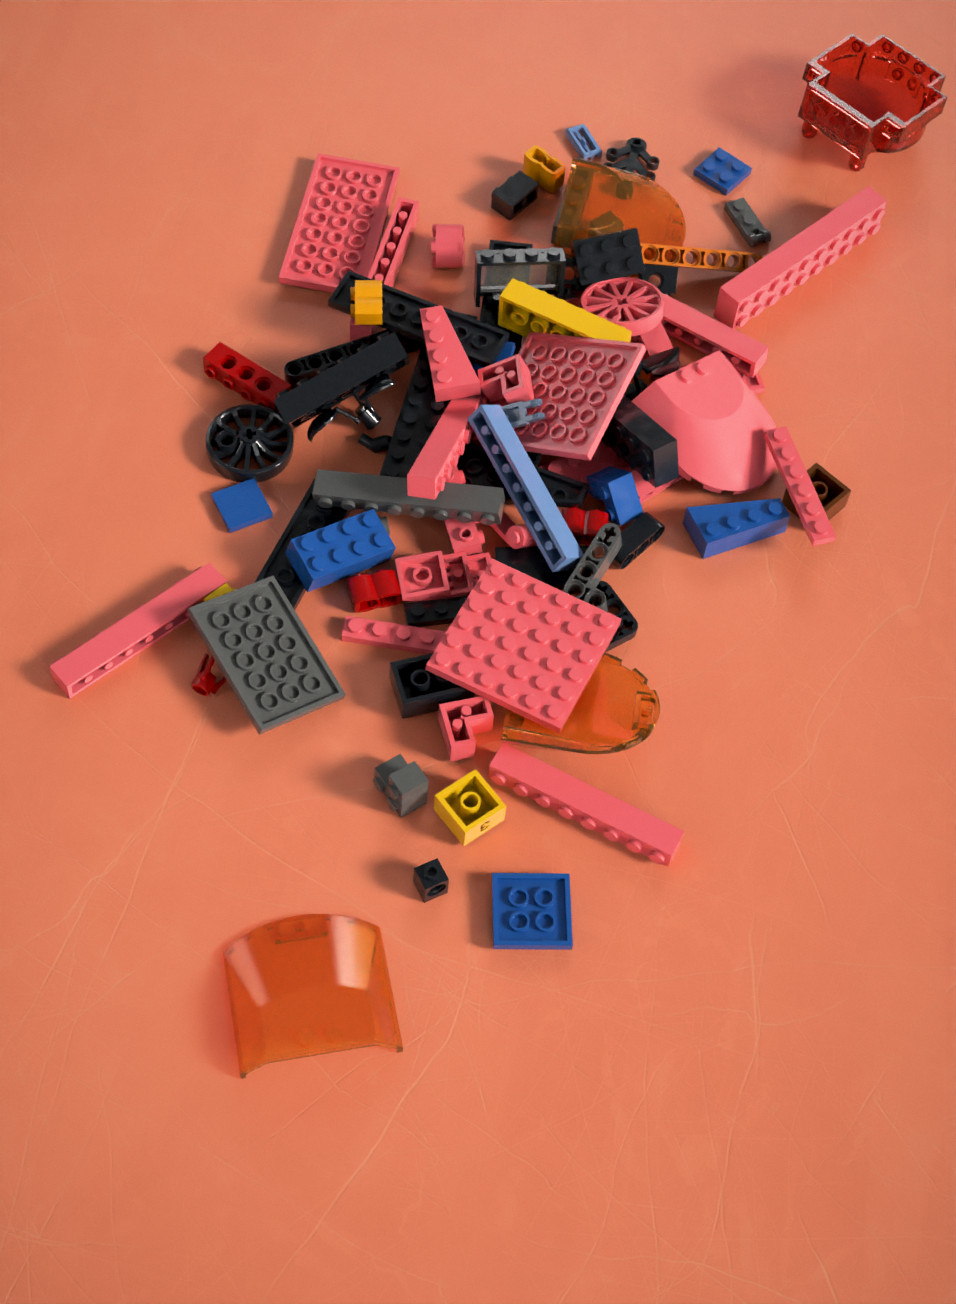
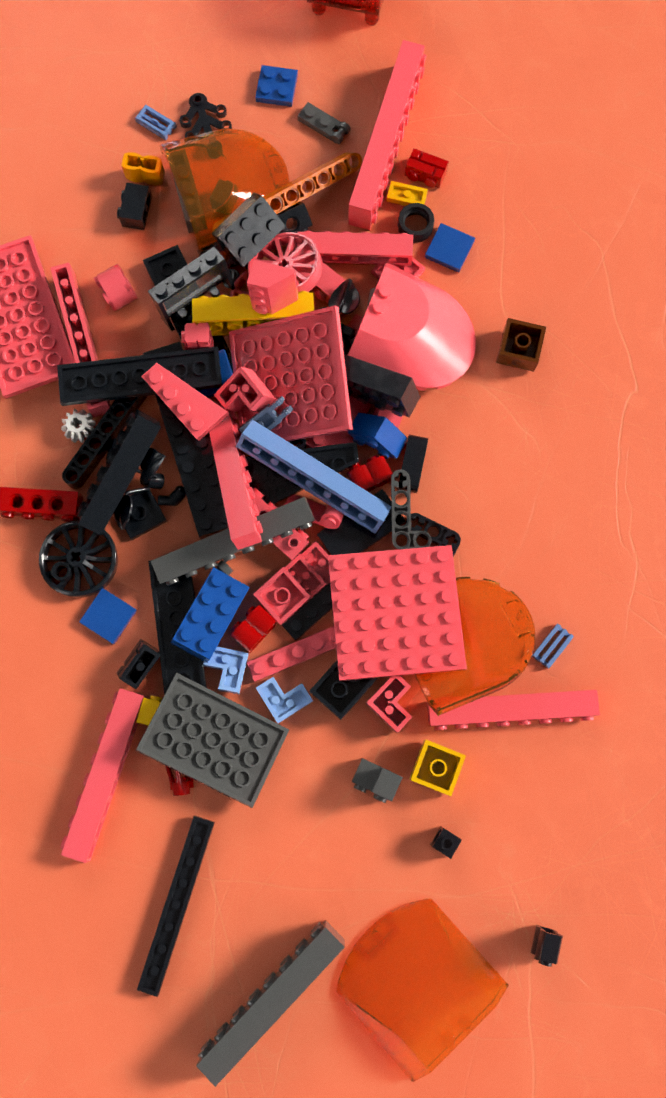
camera: 25 degrees left, 20 degrees up
light orange brick [350,280,382,325] -> none
blue plate [491,873,573,950] -> none
blue wedge [683,498,790,559] -> none
coral plate [764,426,836,546] -> none
none -> white gear [61,409,96,443]
none -> black brick [117,639,161,689]
none -> black tile [125,491,167,540]
none -> black plate [137,815,215,997]
none -> coral brick [181,323,214,350]
none -> dark grey brick [196,921,345,1087]
none -> light blue plate [203,647,249,695]
none -> coral slope [247,260,298,314]
none -> light blue plate [256,677,313,724]
none -> yellow plate [387,181,428,206]
none -> black tyre [398,203,435,243]
none -> red brick [405,148,449,188]
none -> blue tile [425,223,475,273]
none -> black brick [531,925,563,967]
none -> medium blue tile [532,624,574,669]

